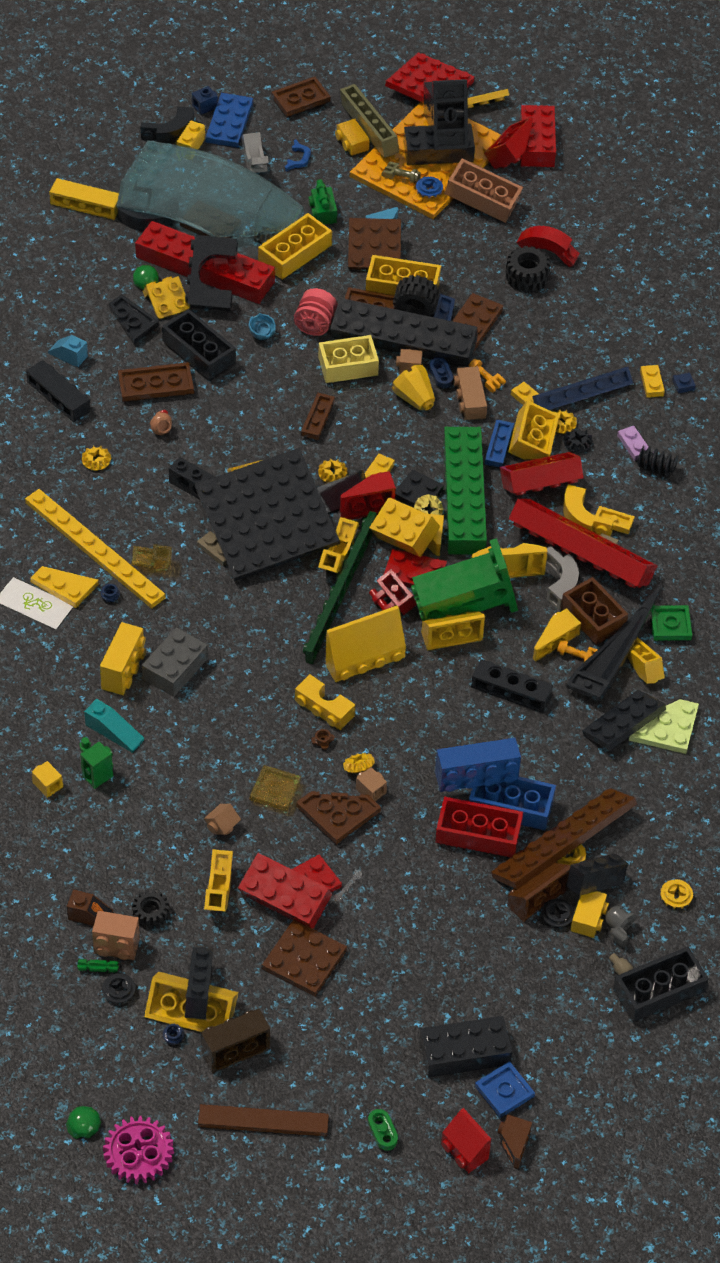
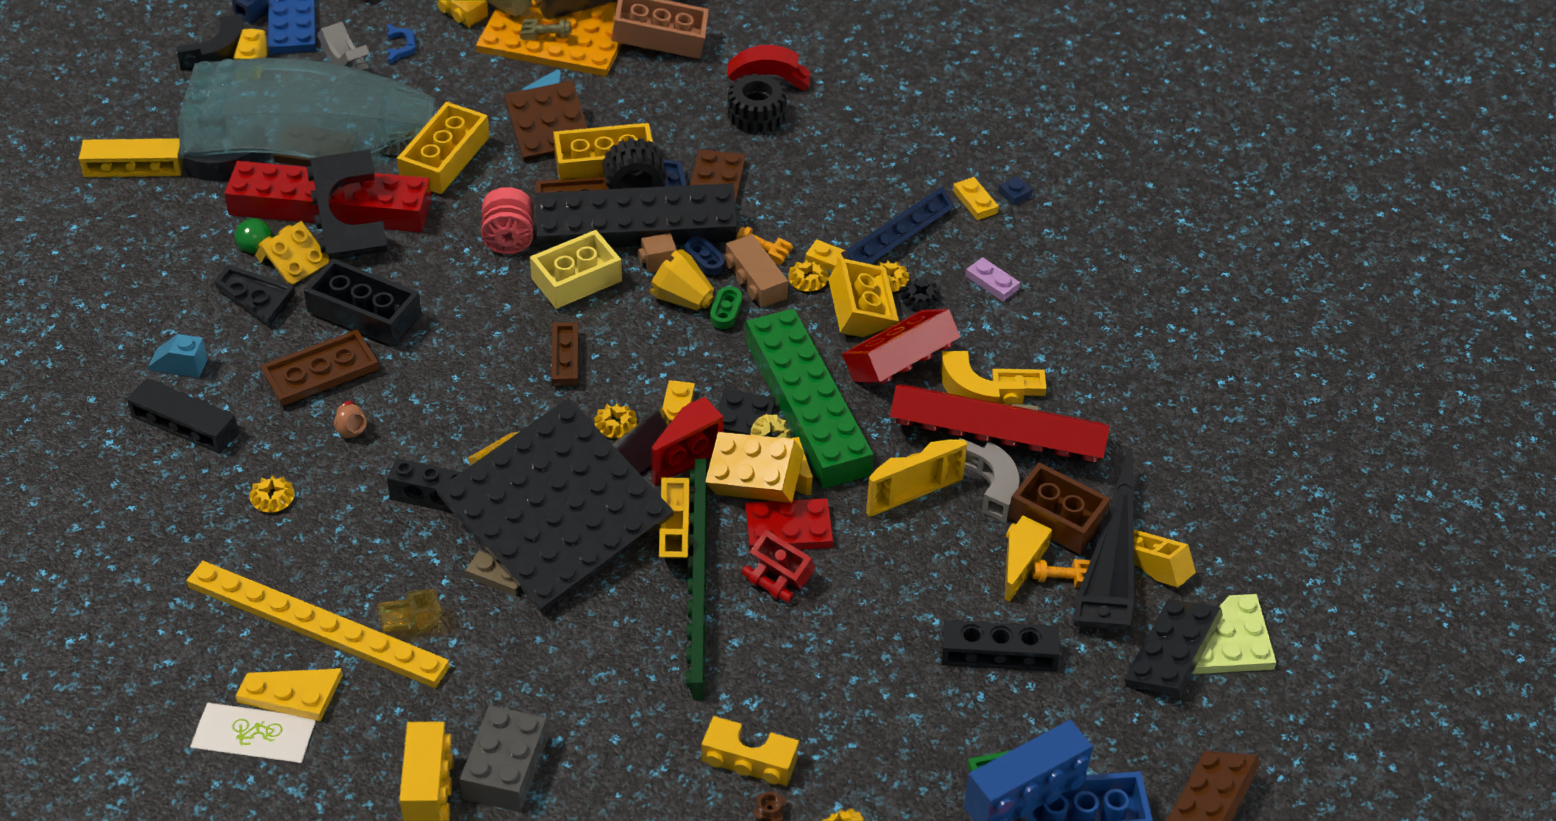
camera: 20 degrees left, 5 degrees down
dark blue plate [101,584,120,602] -> none
dark azure hair [248,313,276,340] -> none
green brick [308,179,337,224] -> none
yellow slope [326,606,406,682] -> none
green brick [411,538,518,621] -> none
blue gear [416,177,443,198] -> none
yellow slope [421,611,485,651] -> none
blue plate [485,420,514,467] -> none
black piece [637,445,678,477] -> none
green plate [650,605,692,641] -> none
none -> green plate [710,286,742,329]
none -> yellow gear [788,260,828,292]

